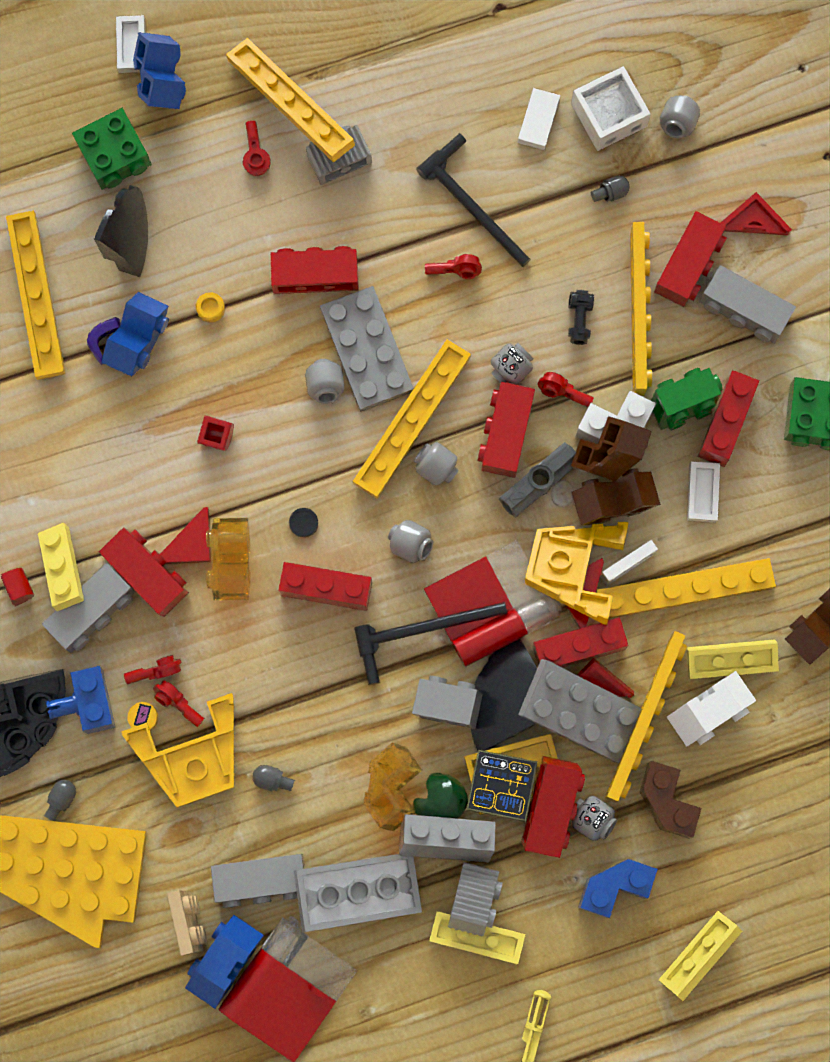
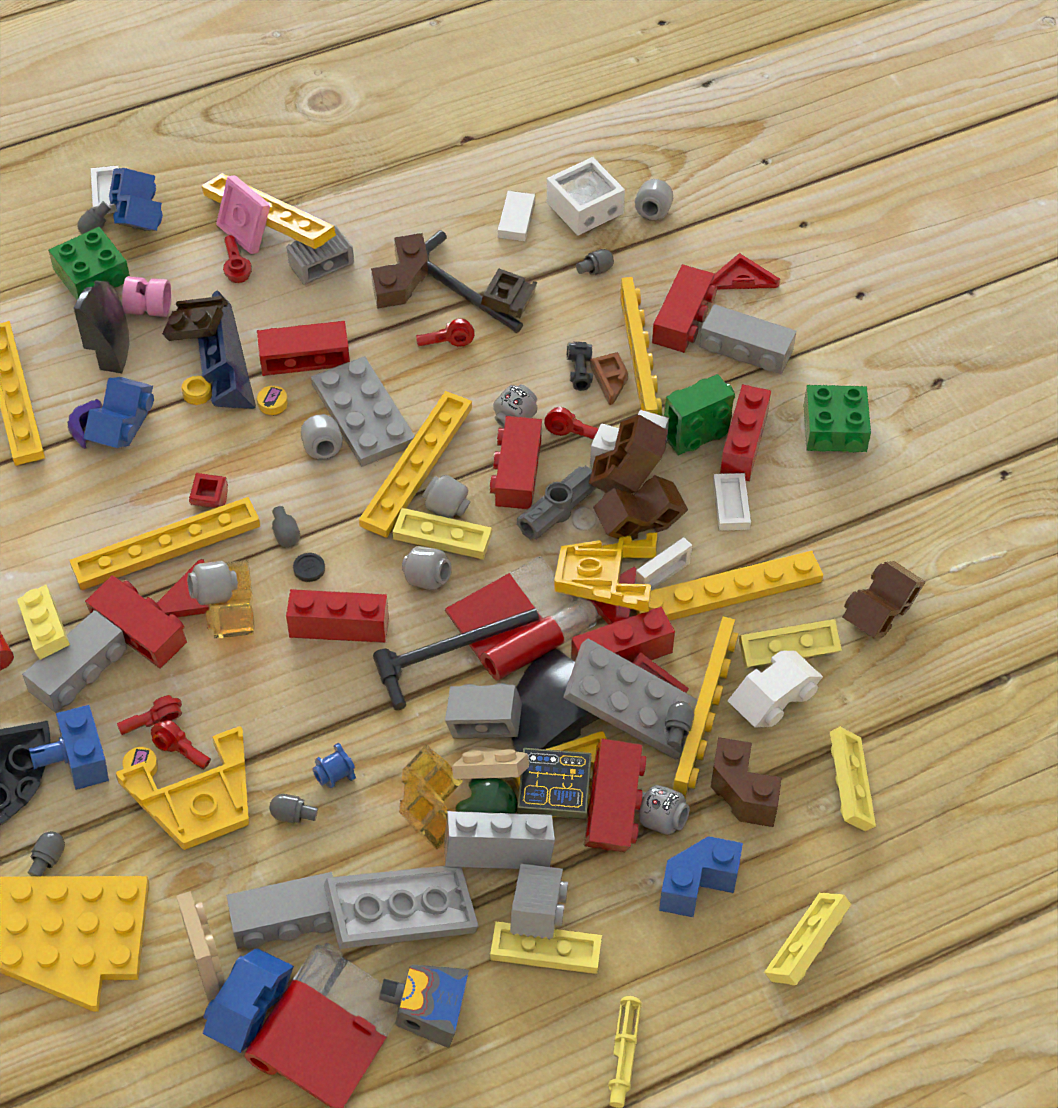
camera: 10 degrees left, 25 degrees down
none -> yellow plate [69,497,261,591]
none -> dark grey cylinder [77,201,112,234]
none -> bright pink wheel [122,276,172,317]
none -> dark brown plate [162,296,228,341]
none -> light grey head [187,561,238,605]
none -> dark blue wedge [198,290,256,409]
none -> bright pink tile [216,175,270,254]
none -> yellow tile [257,386,288,415]
none -> dark grey cylinder [272,506,300,547]
none -> blue brick [312,743,356,788]
none -> reddish brown brick [371,233,428,309]
none -> torso [378,964,469,1048]
none -> light yellow plate [393,508,492,560]
none -> tan wing [452,746,529,779]
none -> dark brown plate [481,268,537,319]
none -> dark orange tile [590,352,628,405]
none -> dark grey cylinder [665,701,695,748]
none -> light yellow plate [830,726,876,831]

